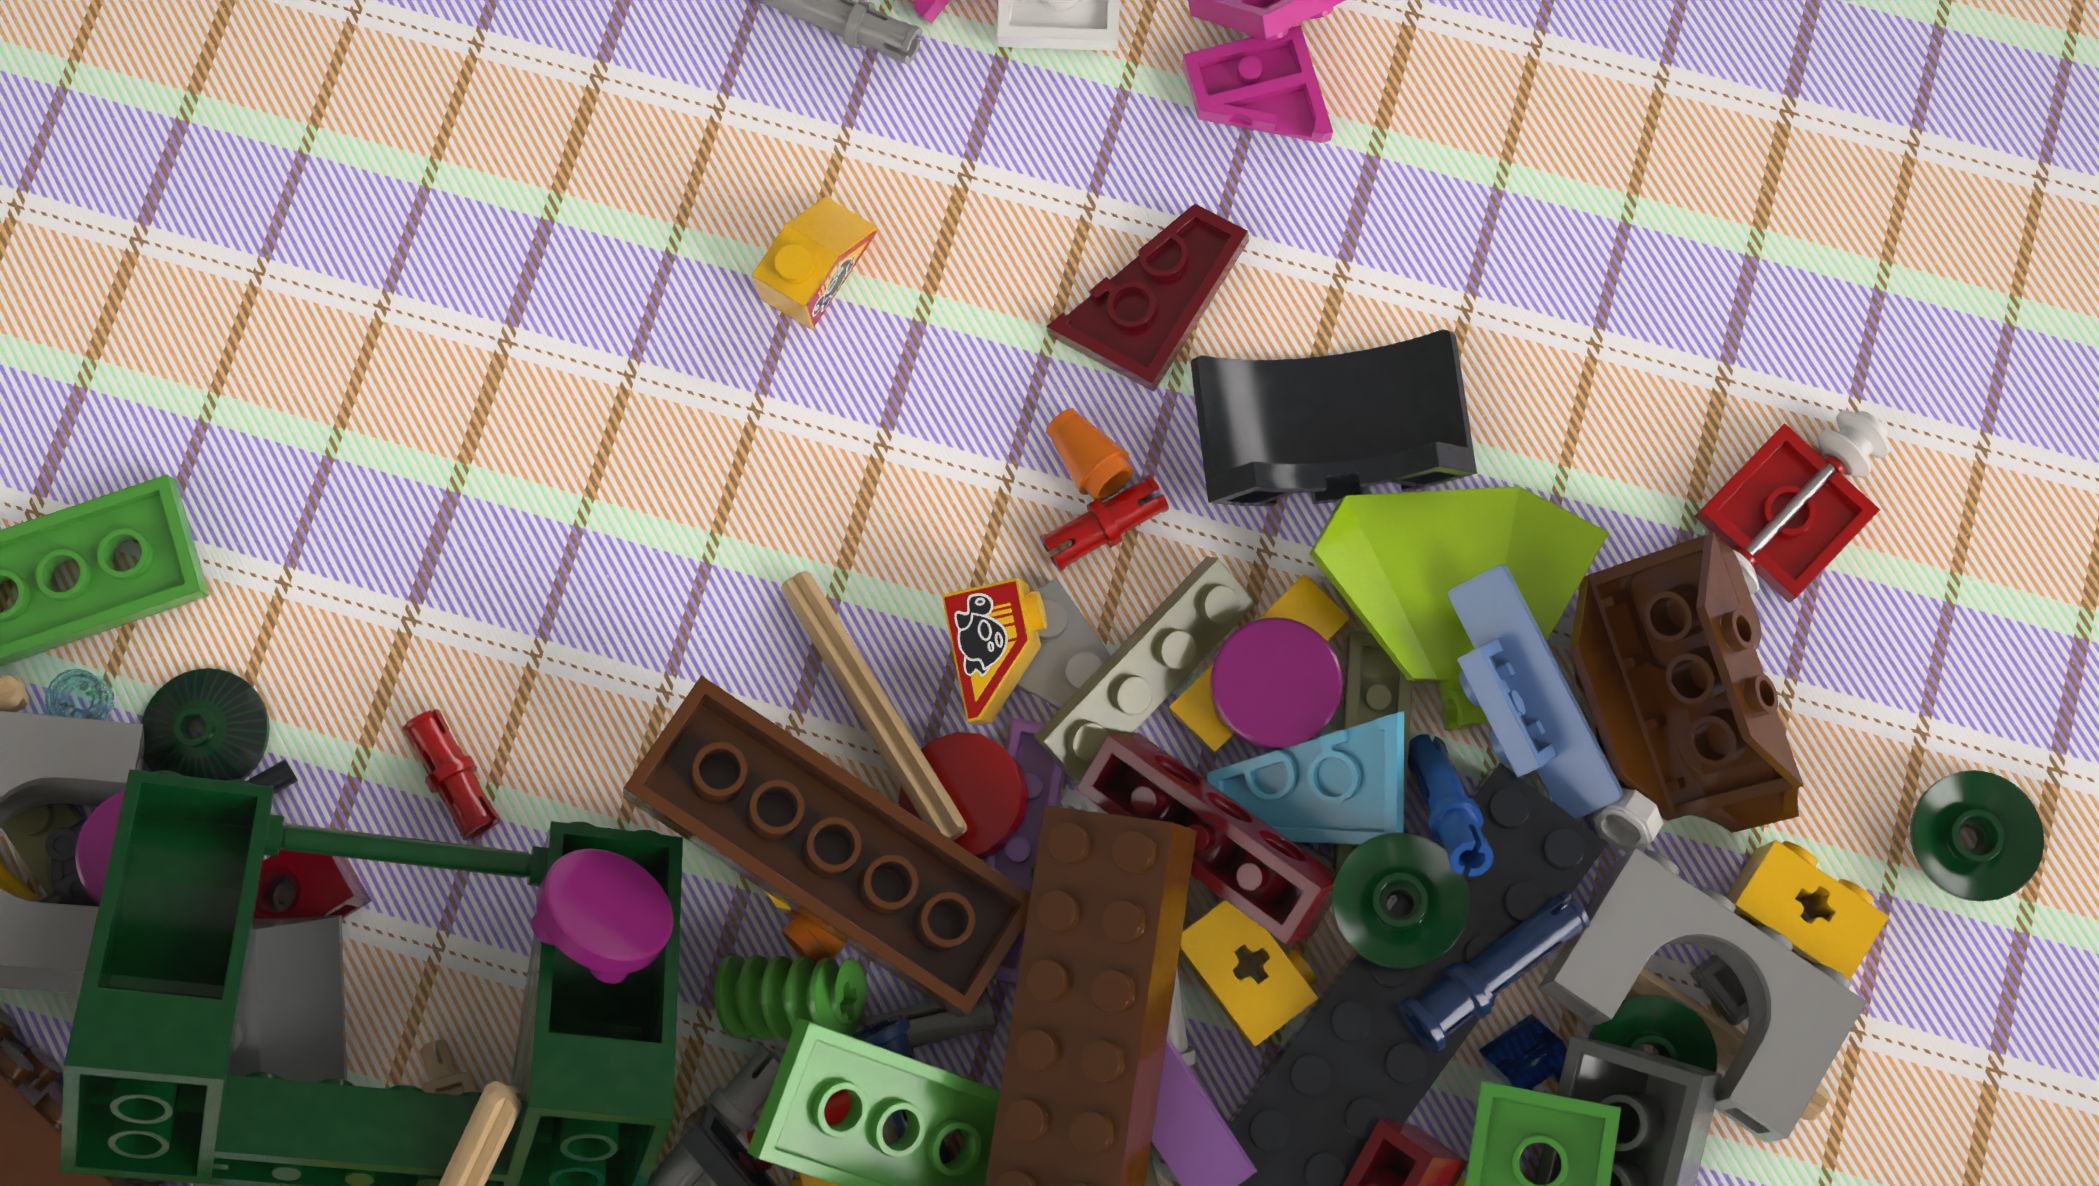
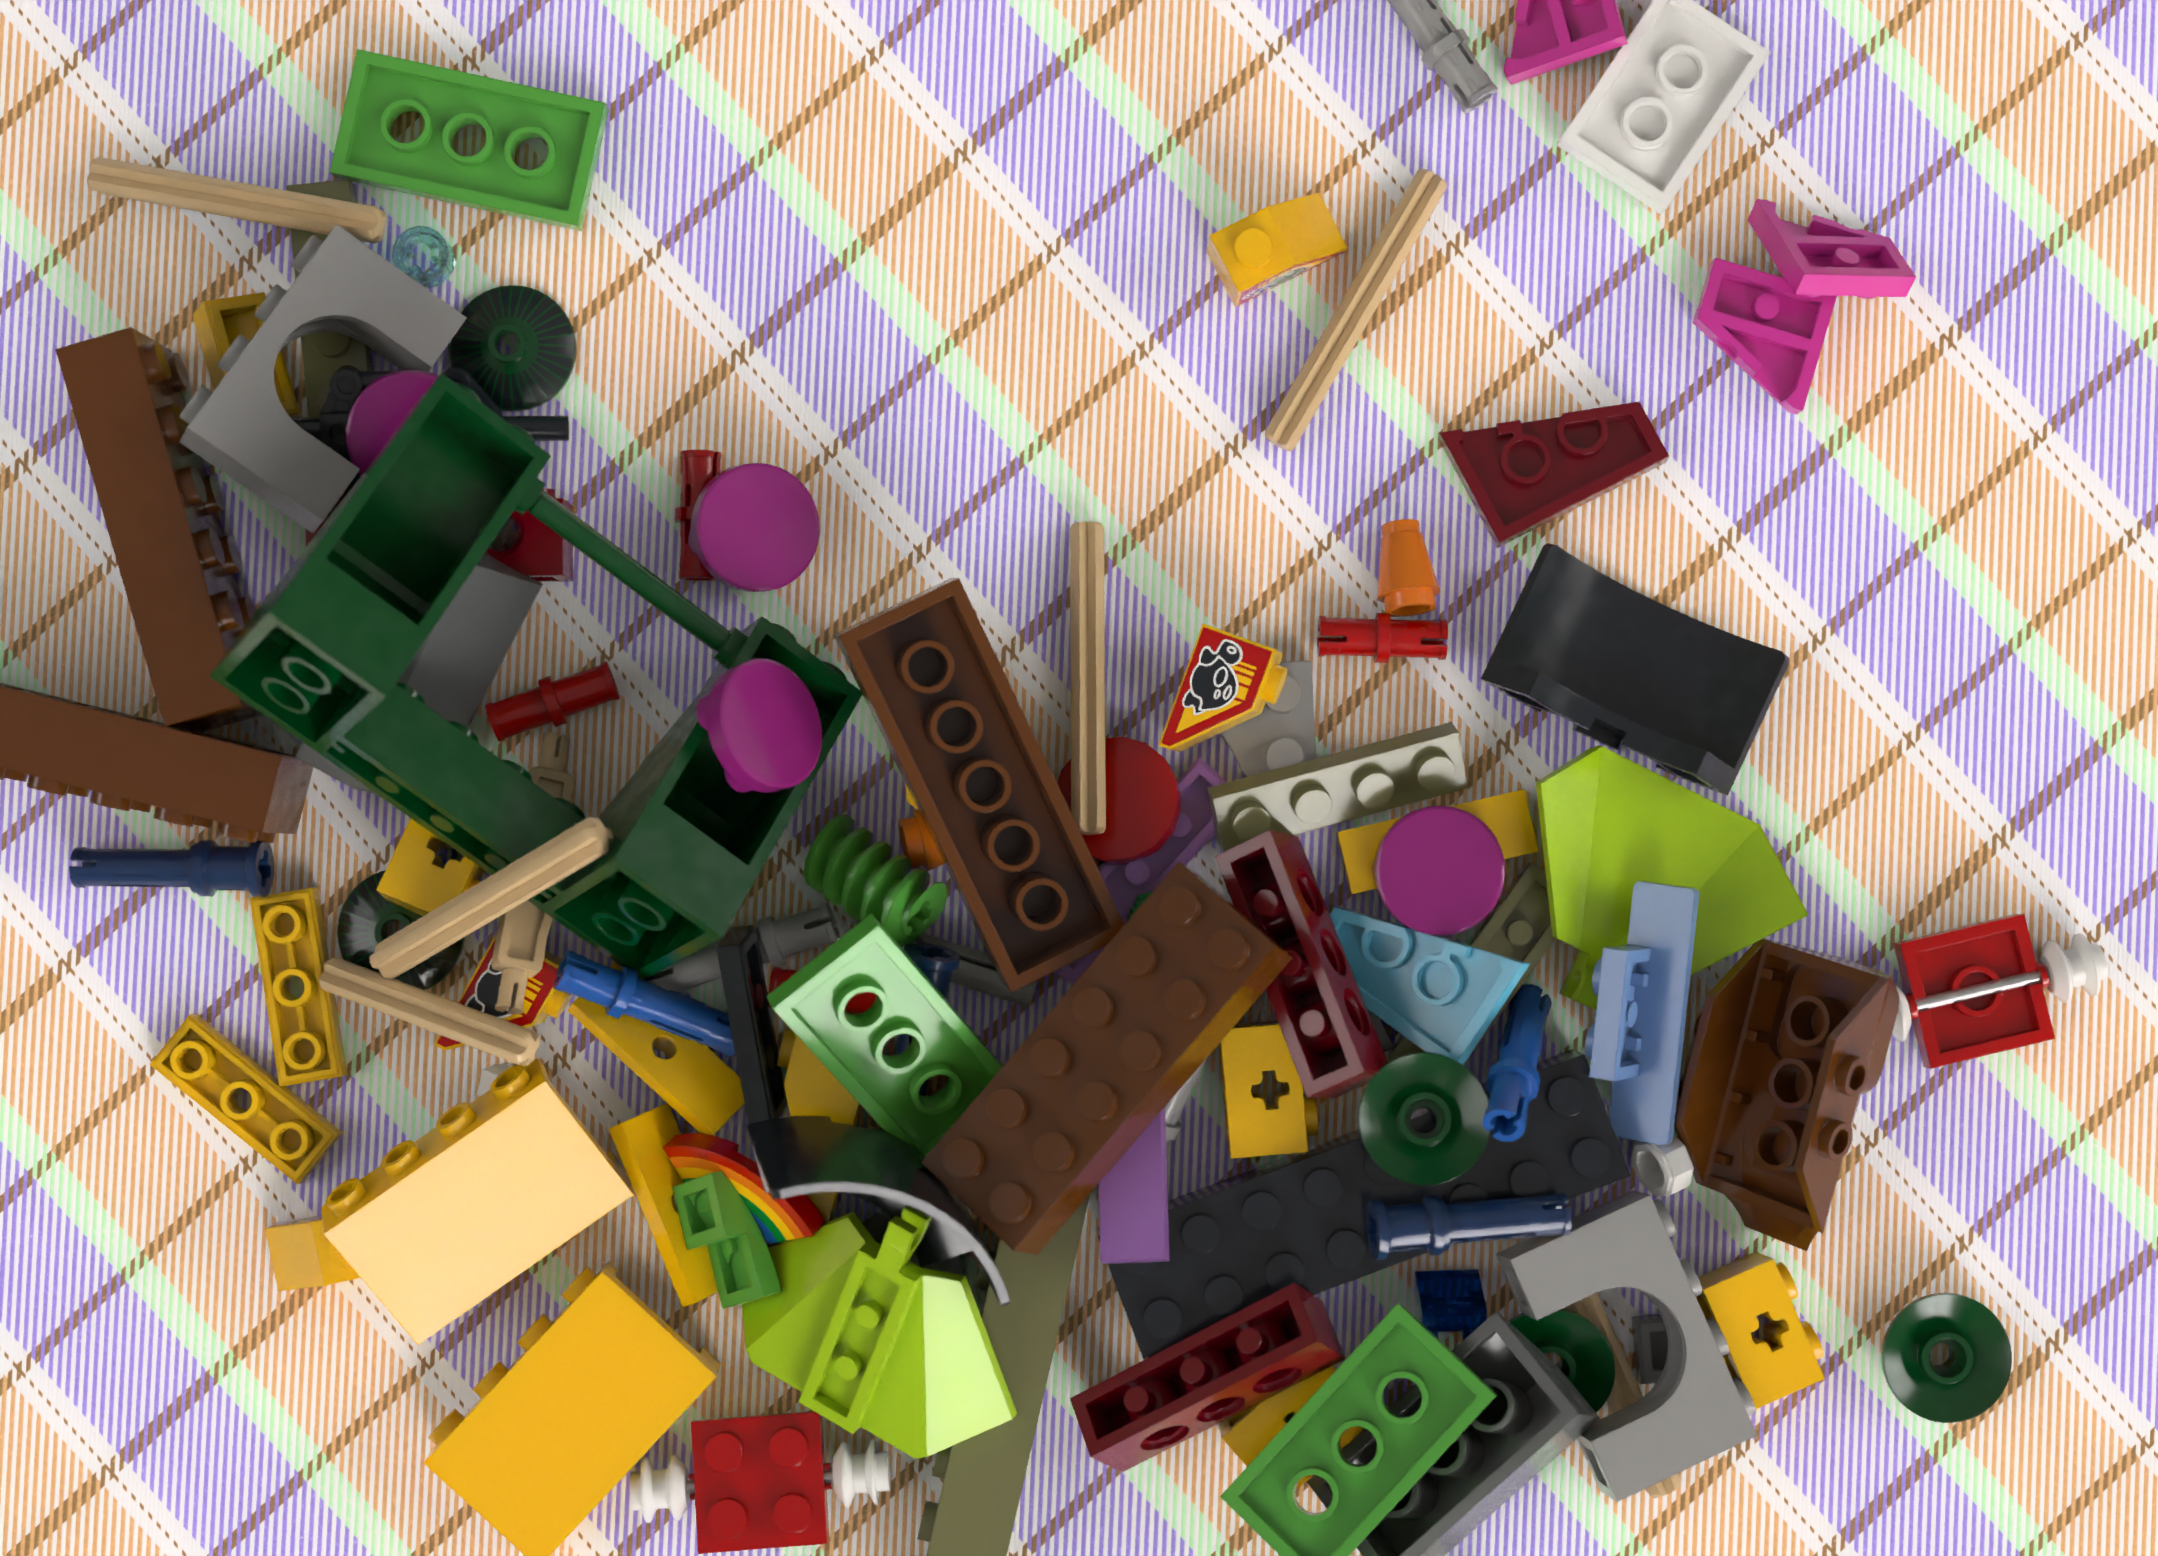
camera: 30 degrees right, 10 degrees up
none -> red pin [485,661,620,742]
none -> magenta tile [688,463,820,592]
none -> tan axle [1265,168,1447,451]

